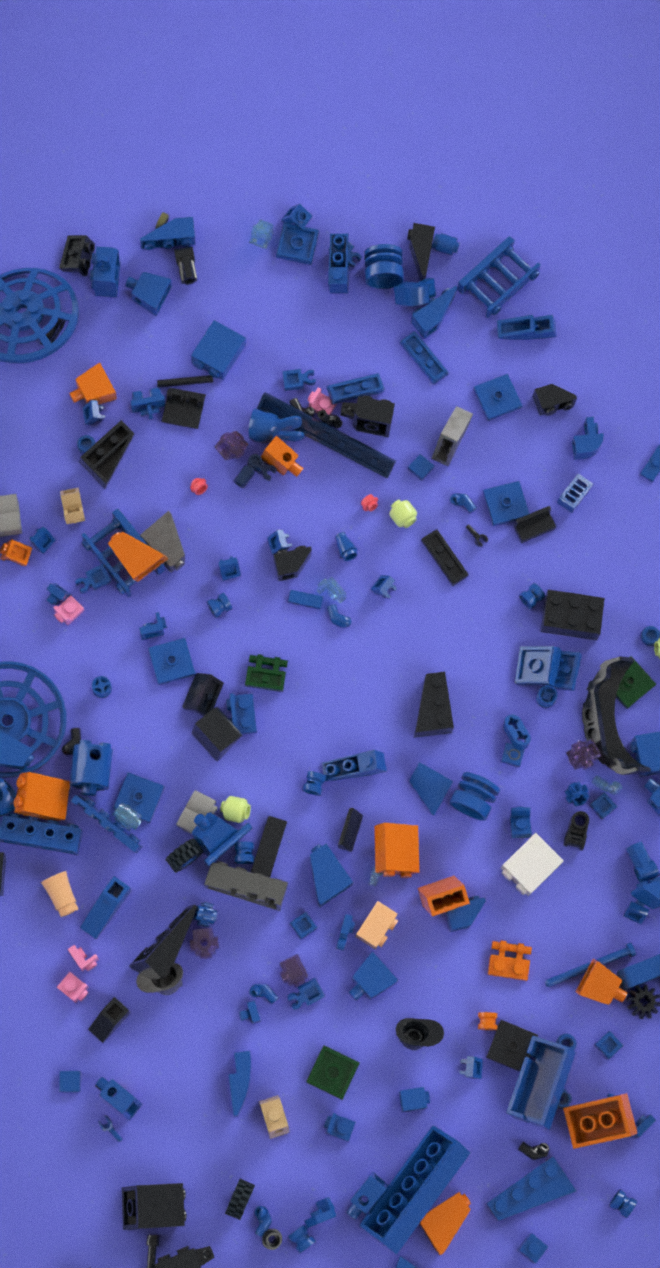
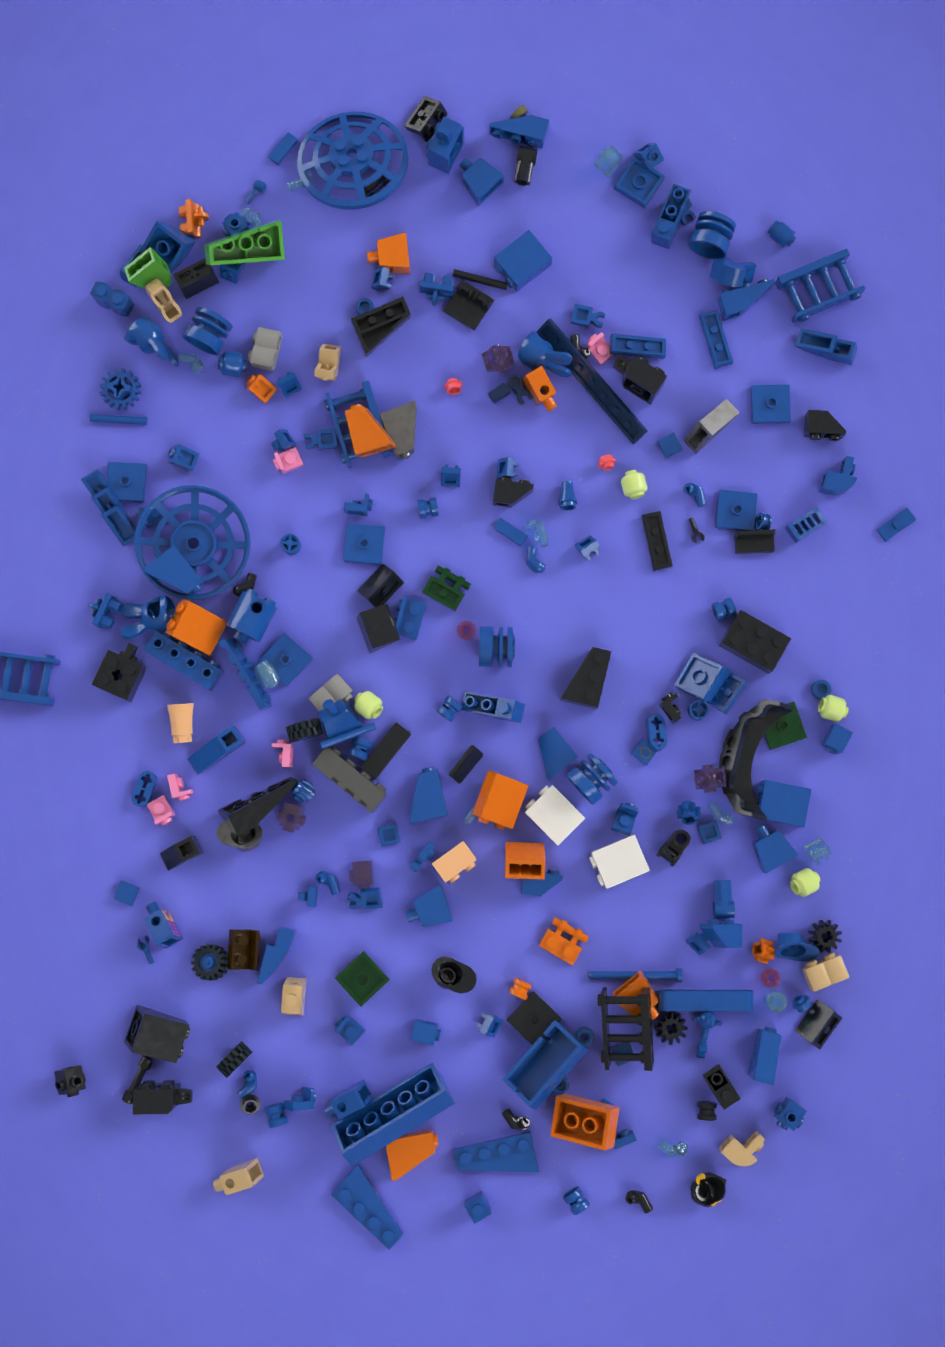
camera: 30 degrees right, 10 degrees up
black arm [318,410,343,429] -> none
black slope [407,223,435,281] -> none
none -> blue beam [132,771,157,807]
none -> black wheel [191,944,228,981]
none -> dark brown bracket [227,929,261,970]
none -> bright pink bracket [272,740,294,768]
none -> clear pink plate [457,621,476,640]
none -> blue wheel [479,626,515,667]
none -> white brick [524,785,585,846]
none -> black fence [598,987,654,1071]
none -> black bracket [659,692,681,724]
none -> blue bush [755,513,772,530]

